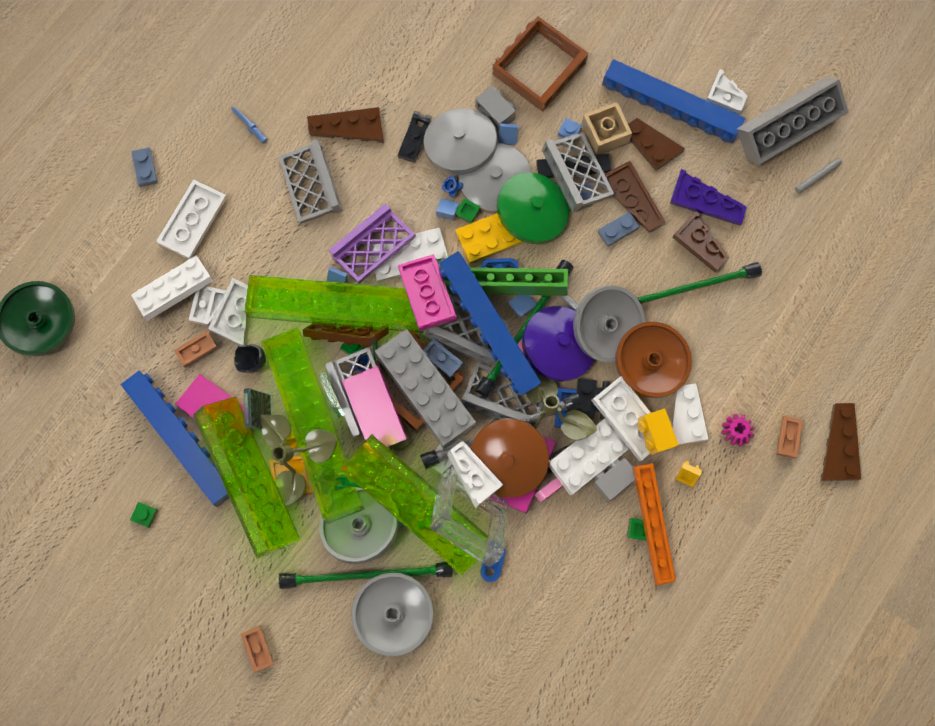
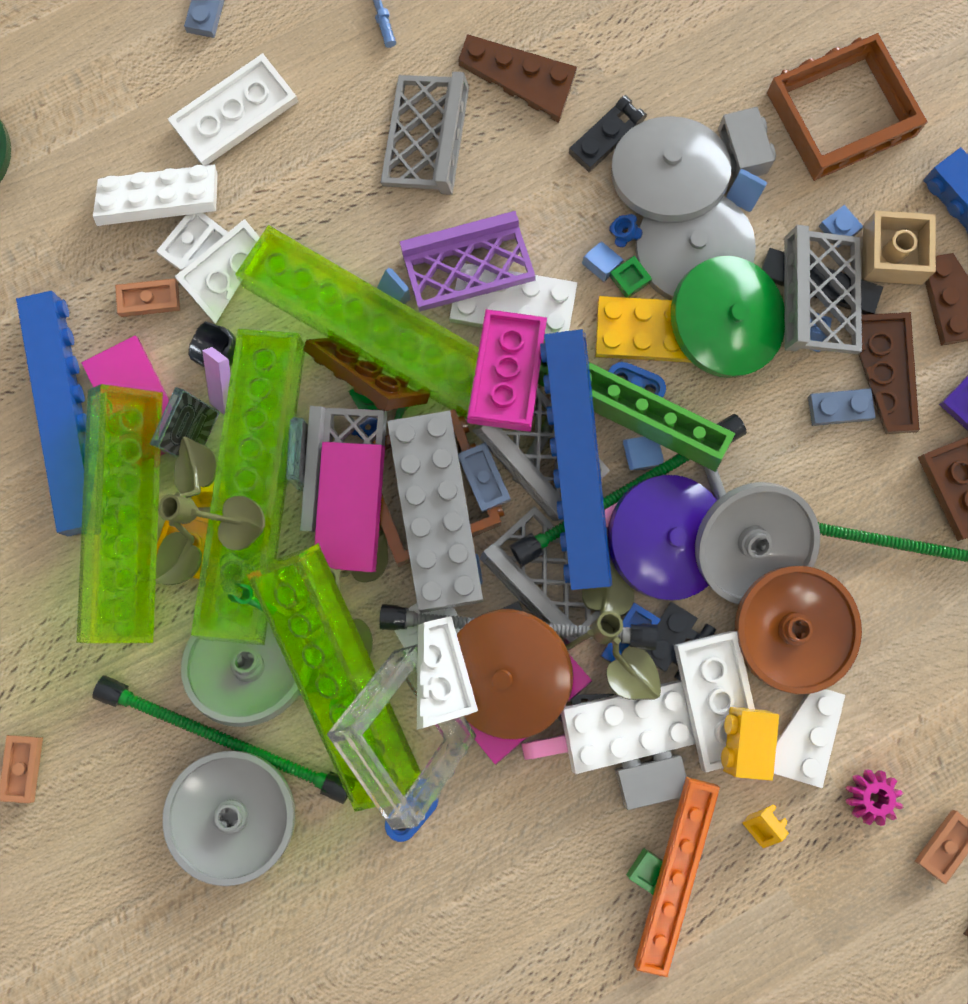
camera: 30 degrees right, 5 degrees up
none -> lavender tile [202,347,235,416]

